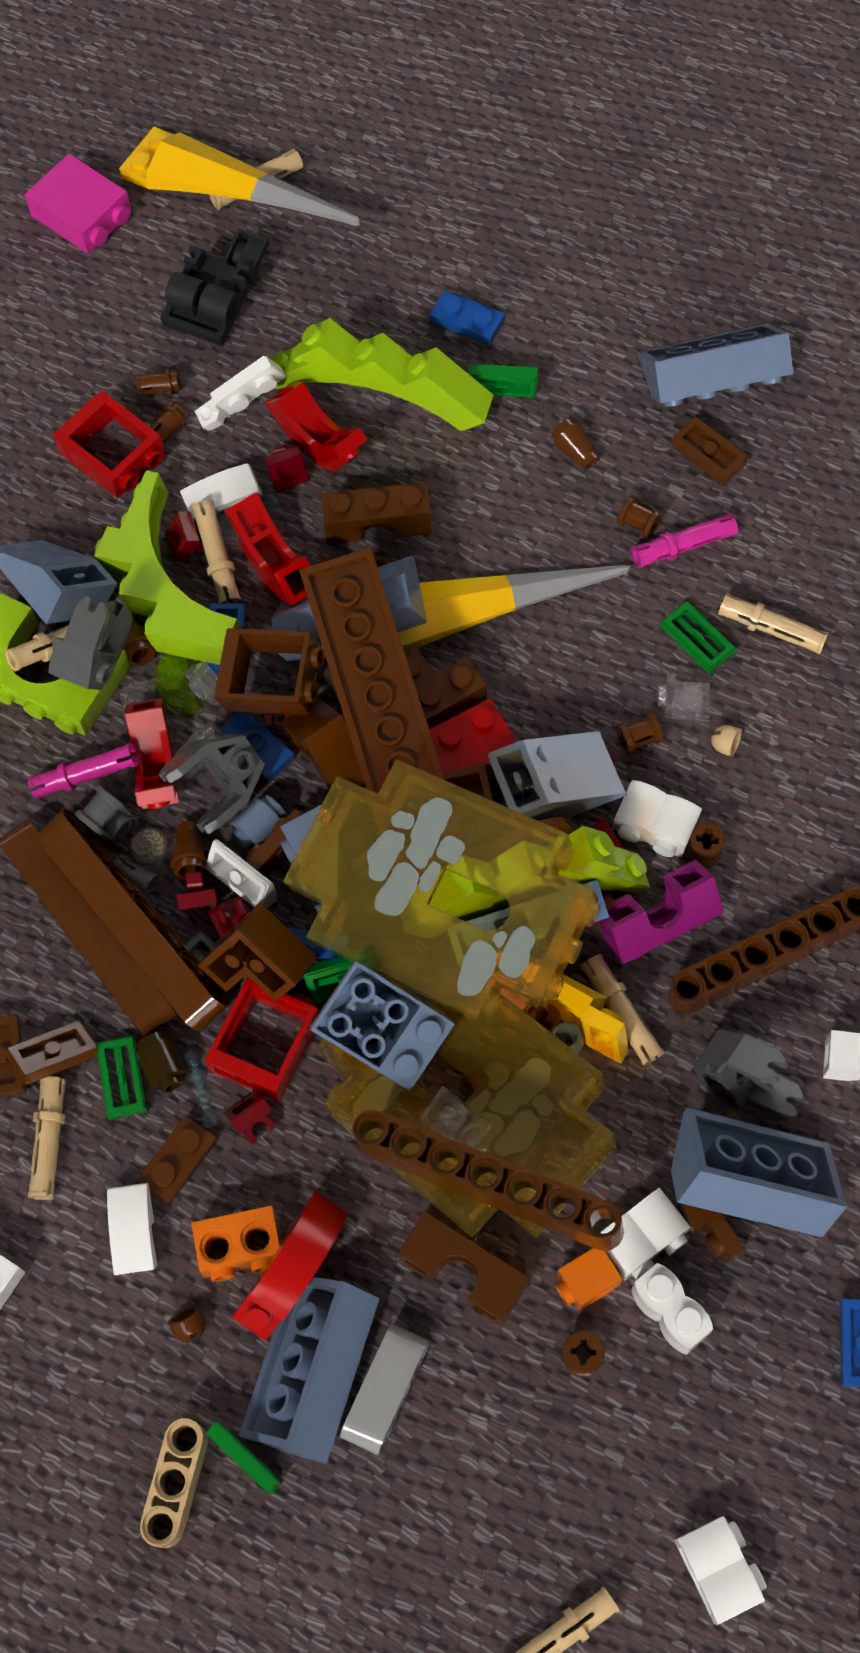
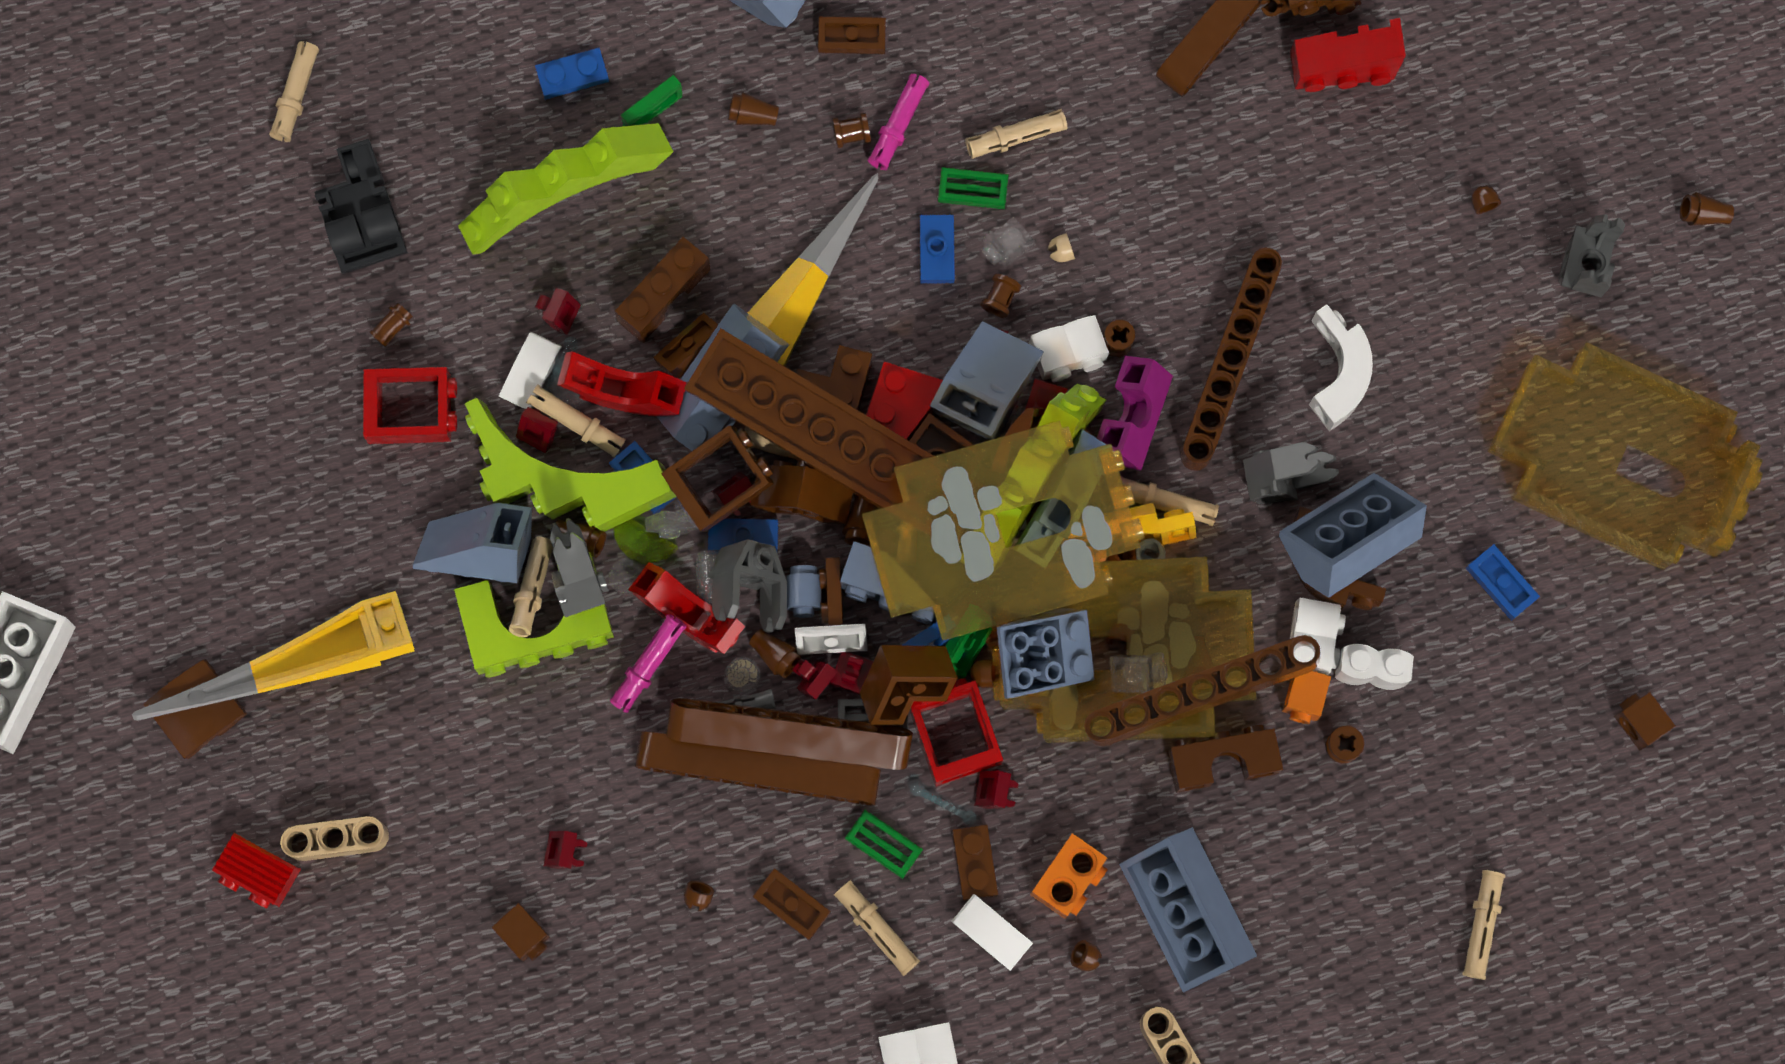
camera: 50 degrees left, 10 degrees up
reddish brown plate [7,1021,97,1085] -> none
dark pink brick [25,153,132,254] -> none
dark grey piece [75,785,138,843] -> none
yellow plate [119,127,360,226] -> none
dark brown brick [137,1031,188,1093] -> none
reddish brown pin [150,402,189,443] -> none
white hinge [195,356,286,431] -> none
green tile [206,1422,281,1496] -> none
red arch [232,1191,349,1341] -> none
red arch [264,382,367,472] -> none
light grey beam [340,1323,430,1456] -> none
white brick [674,1516,767,1625] -> none
none -> blue plate [920,215,955,283]

